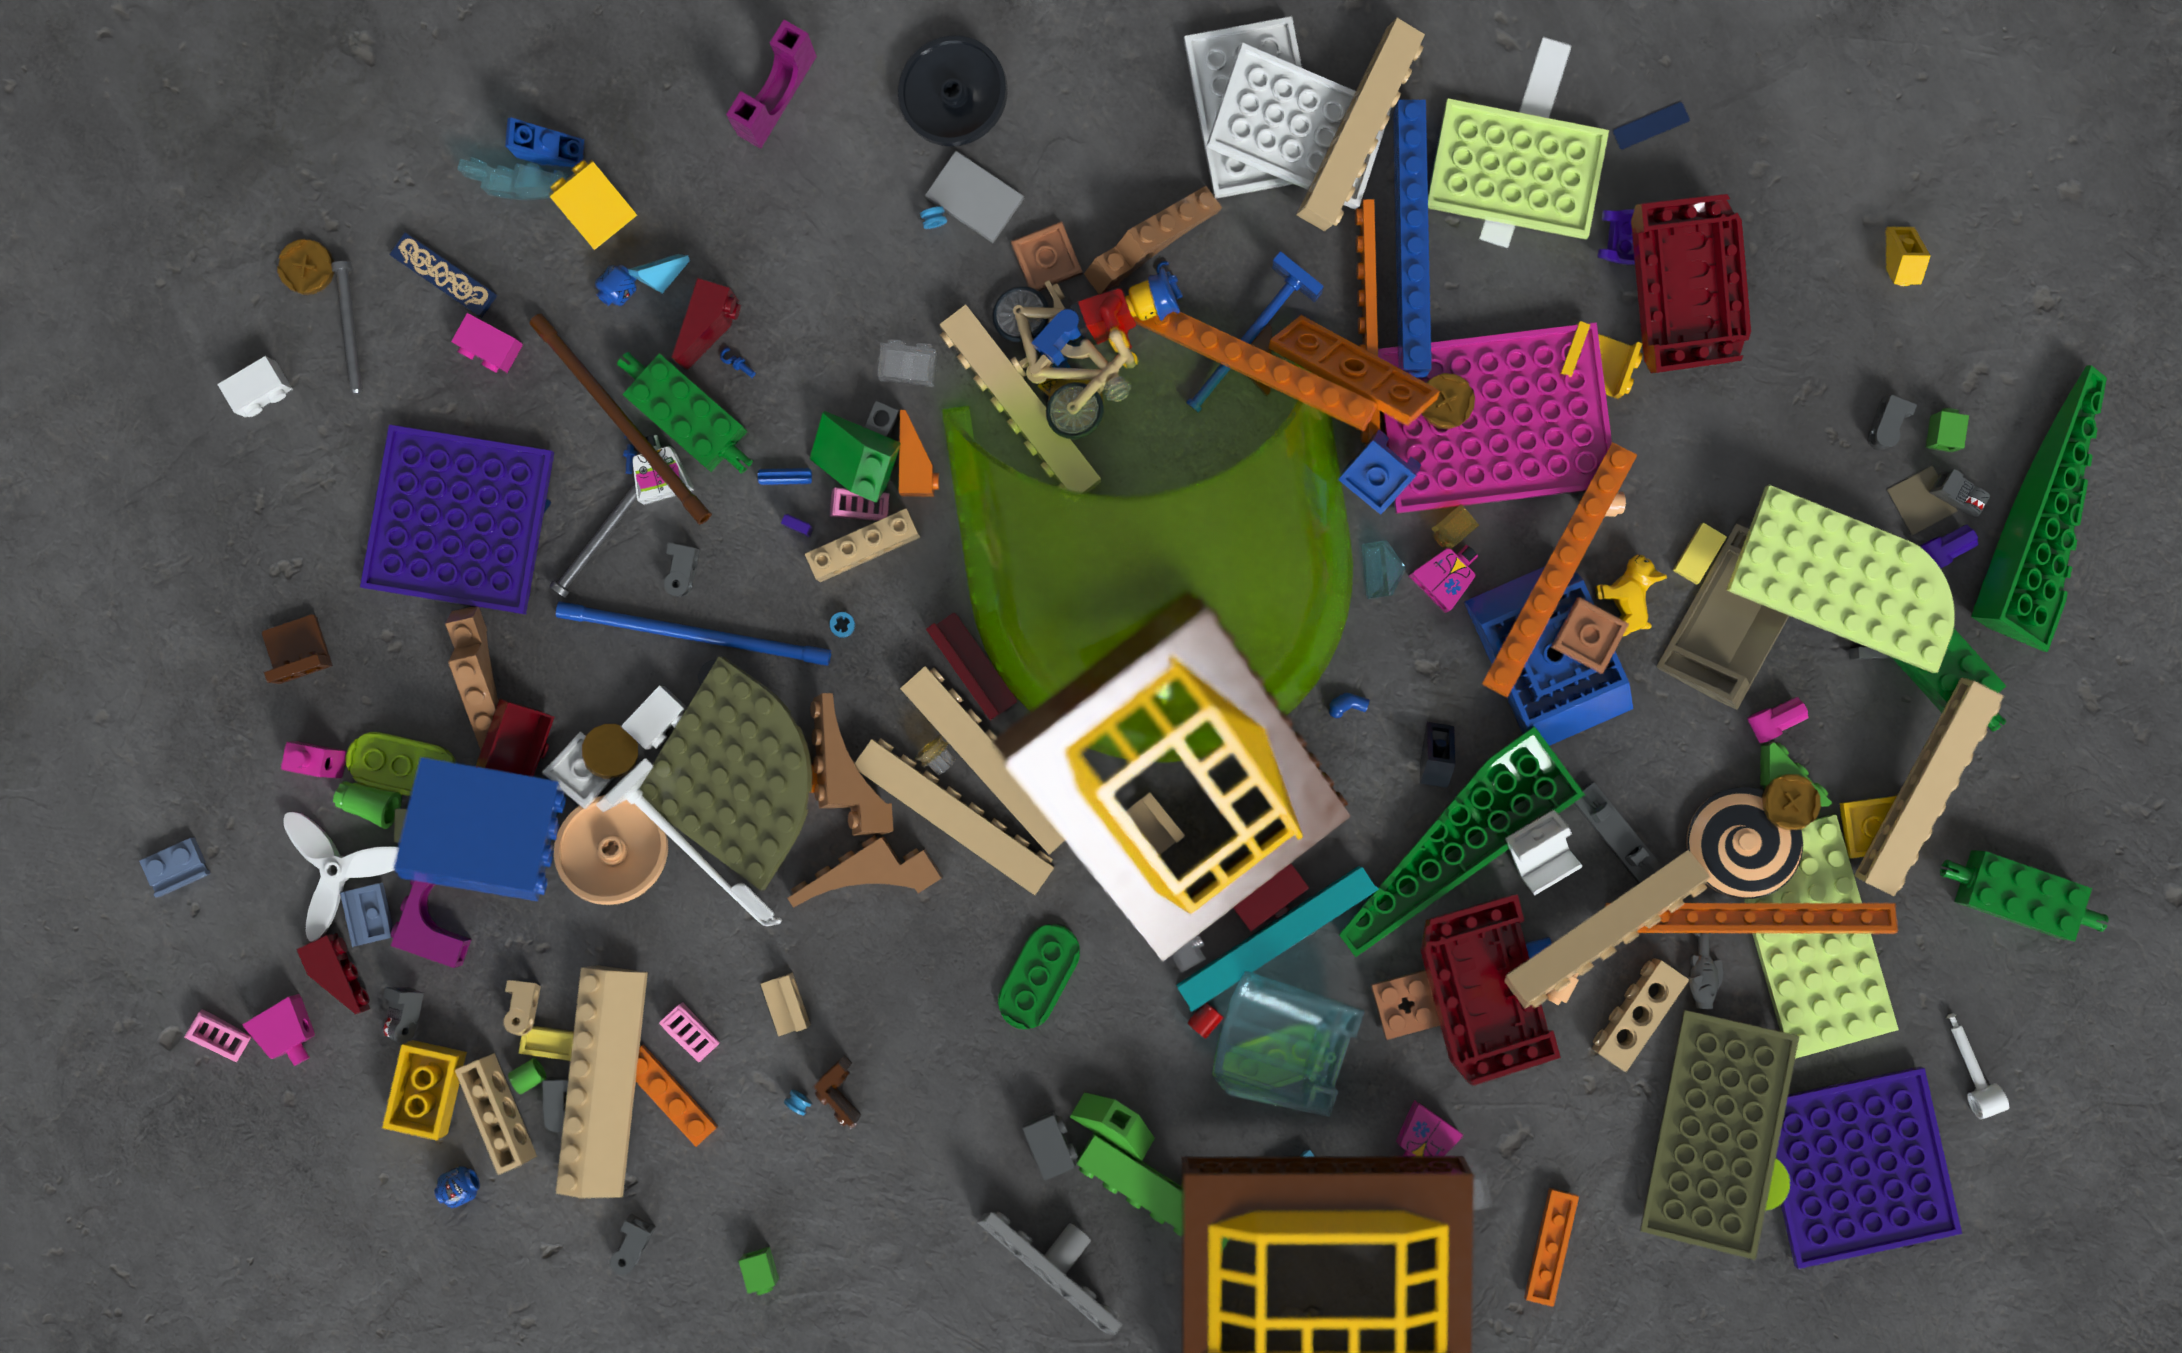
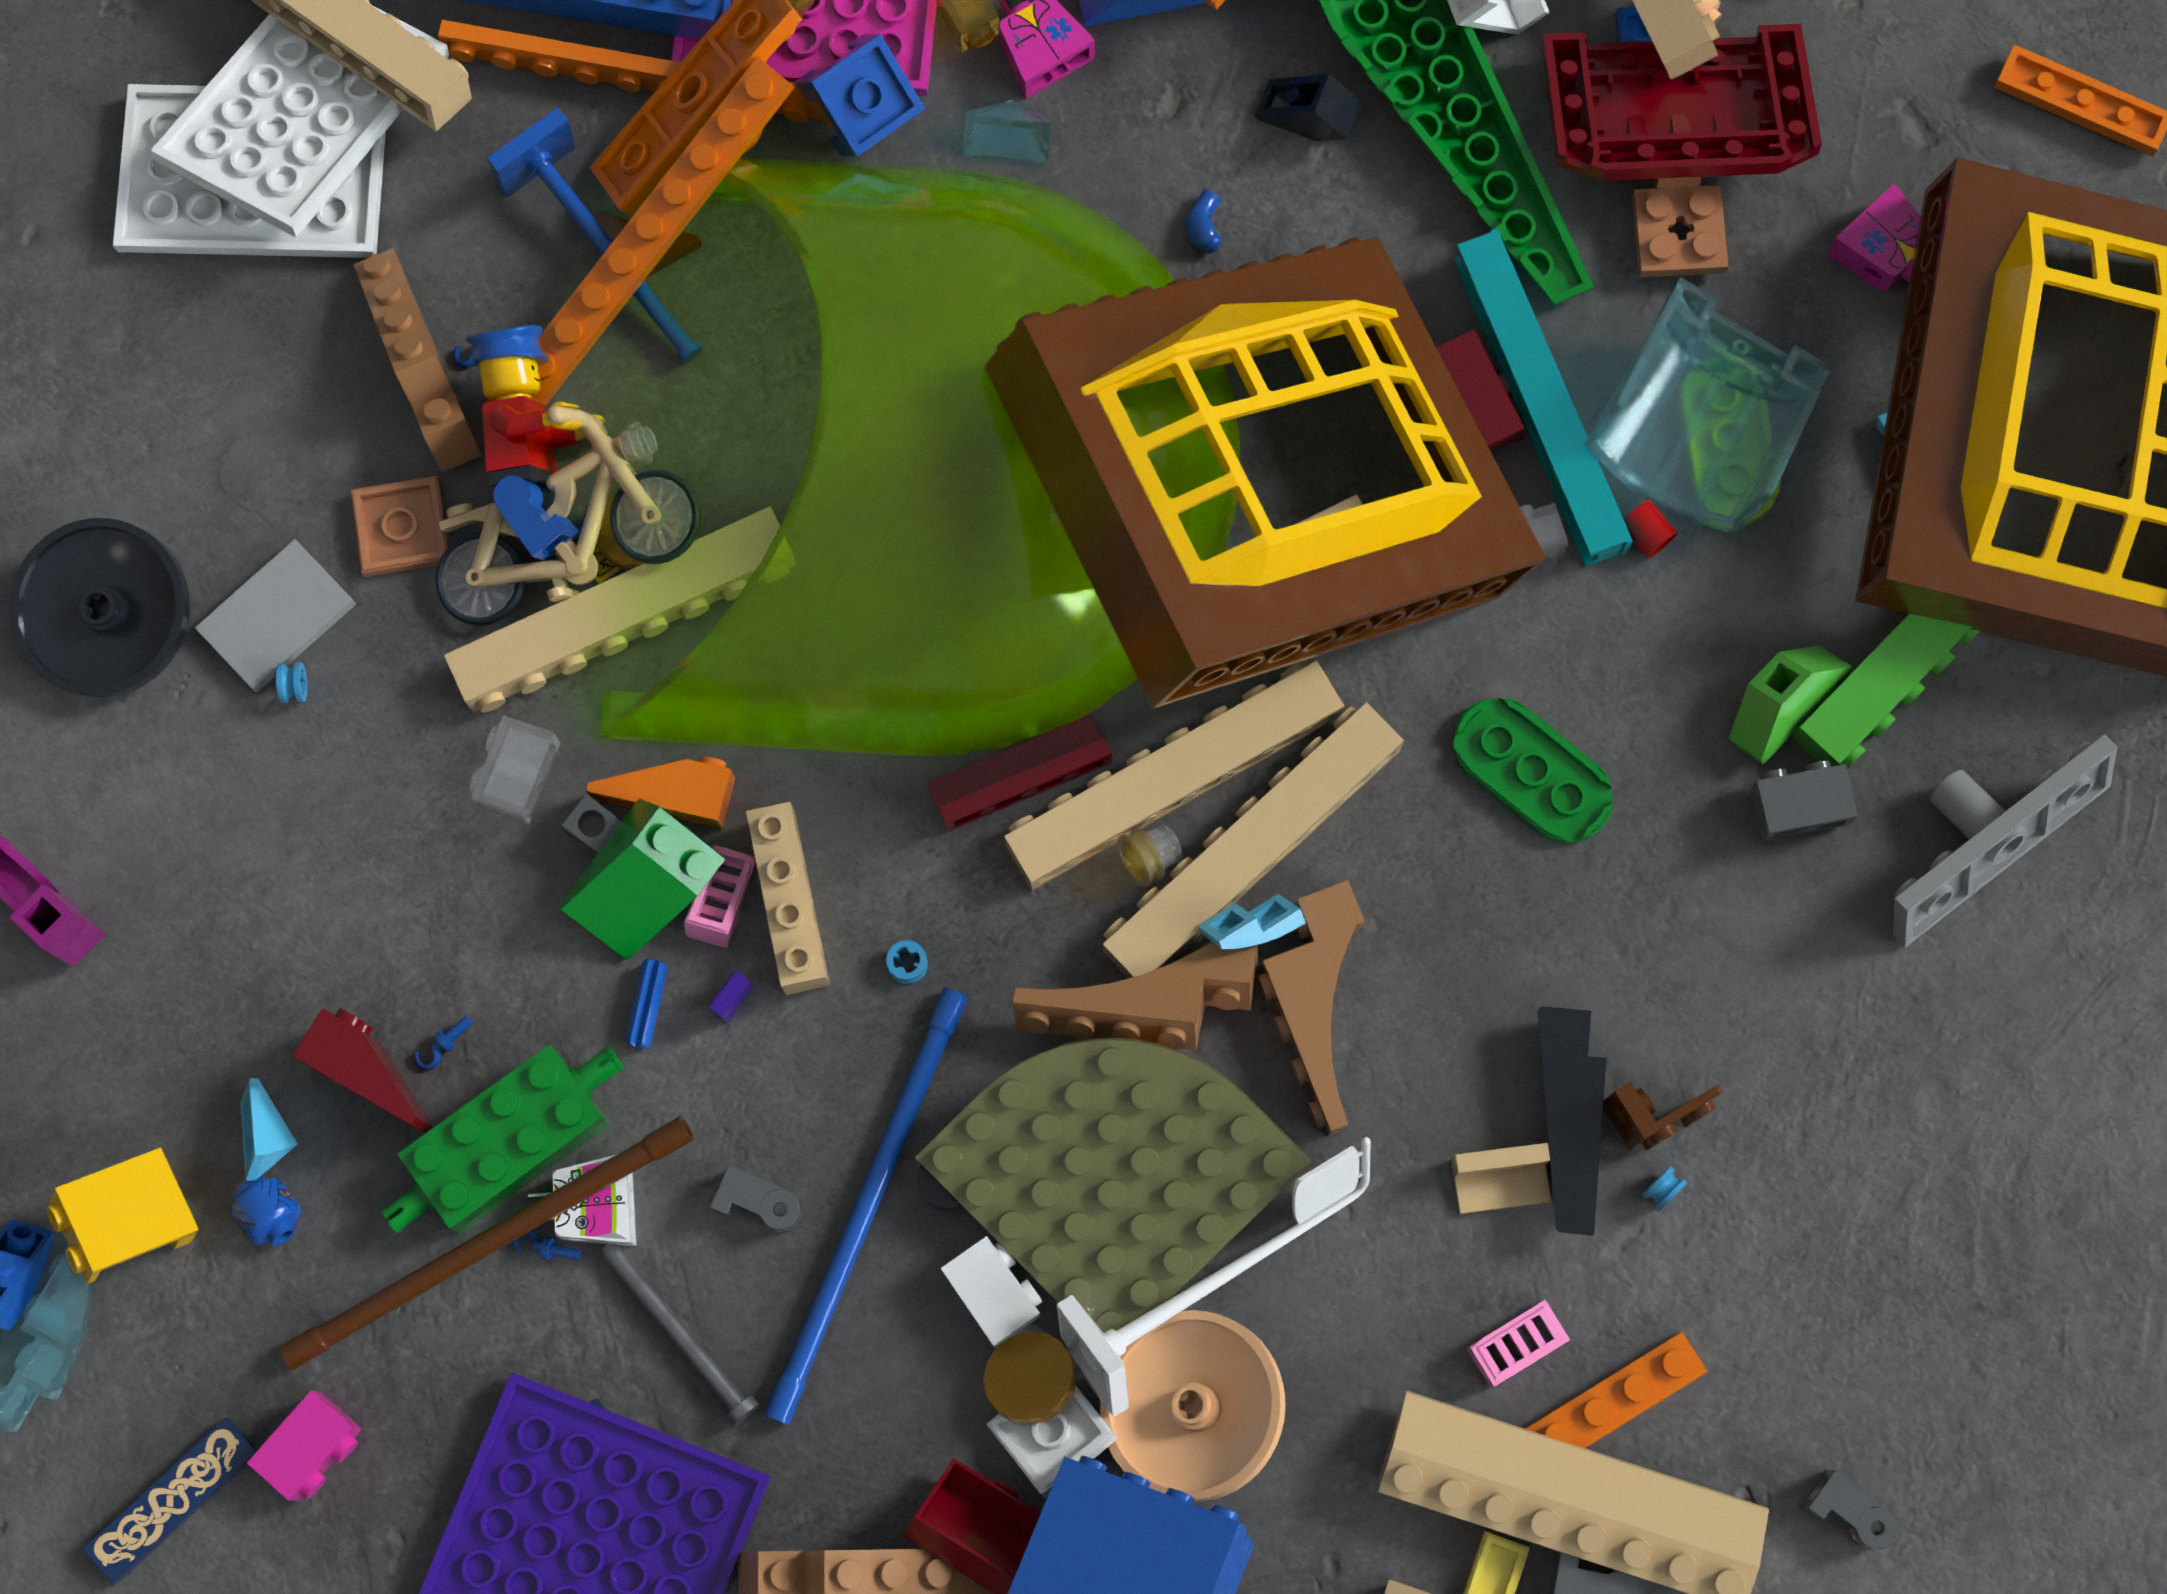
camera: 75 degrees left, 10 degrees down
bright green brick [739,1246,779,1295] -> none
none -> medium azure slope [1198,894,1306,949]
none -> black wedge [1538,1007,1607,1236]

